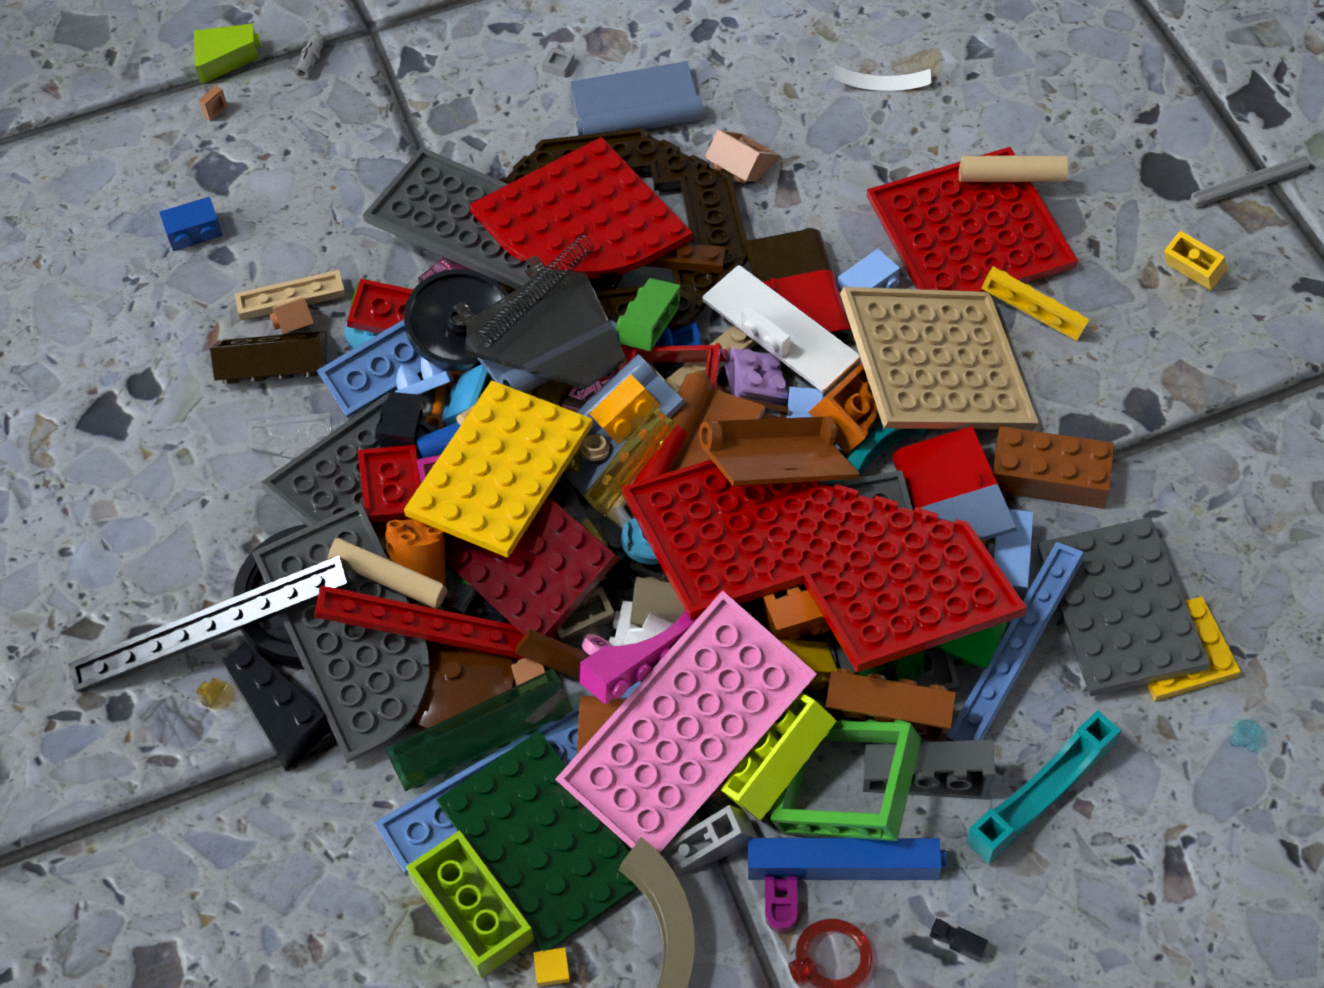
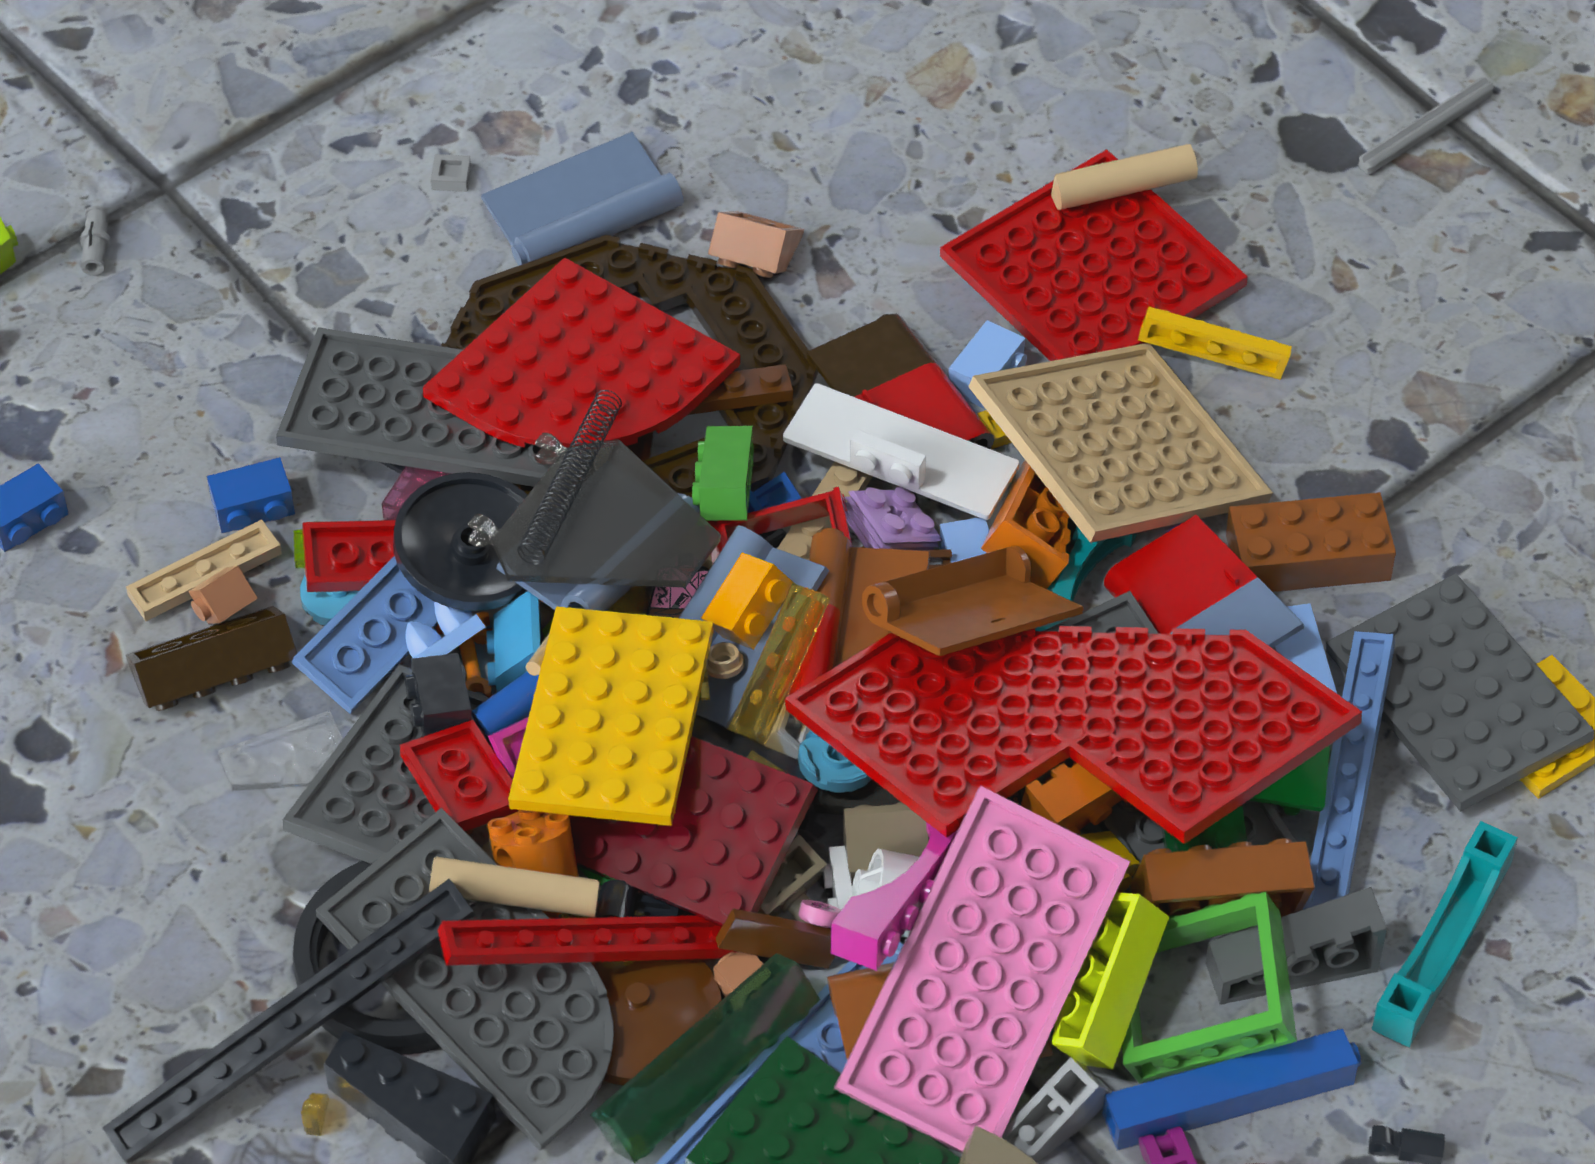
camera: 20 degrees left, 5 degrees down
white sticker [835,65,931,91] -> none
yellow brick [1164,231,1227,291] -> none
none -> blue brick [206,457,295,533]

